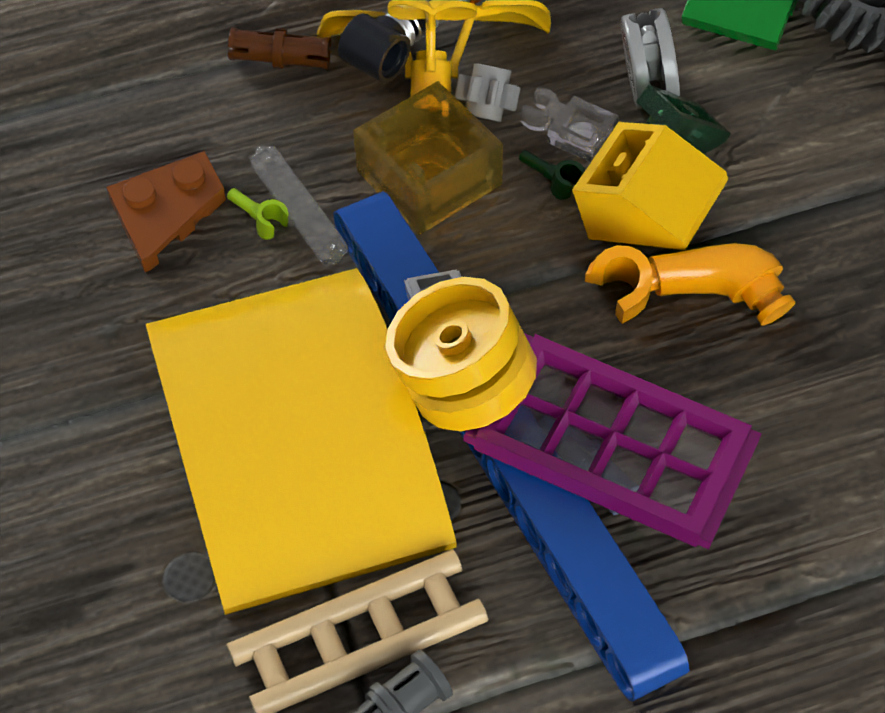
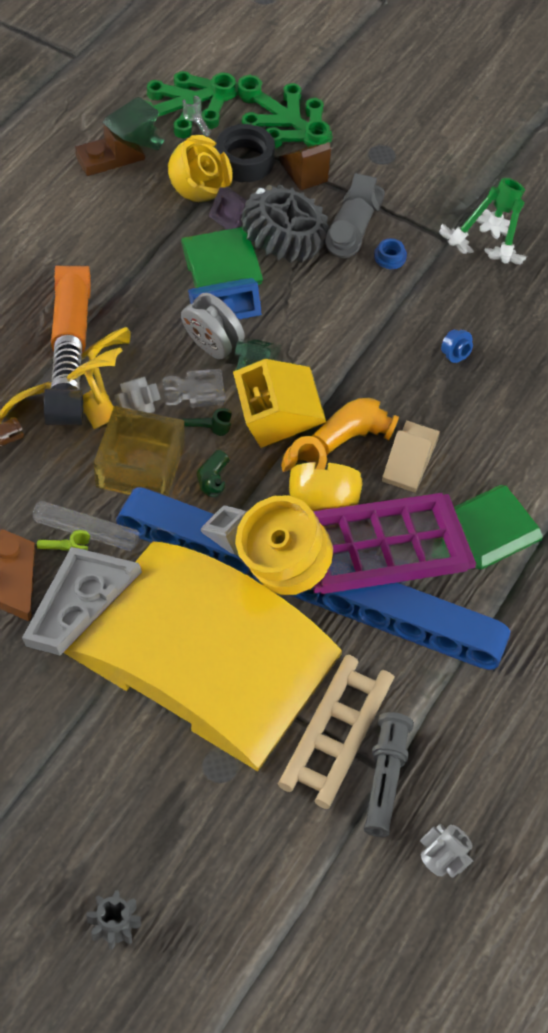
camera: 45 degrees left, 0 degrees up
none -> light grey wing [22,547,142,655]
none -> blue slope [188,278,262,319]
none -> dark green arm [197,449,230,497]
none -> yellow cylinder [289,462,362,511]
none -> tan slope [382,420,440,493]
none -> green tile [431,485,543,570]

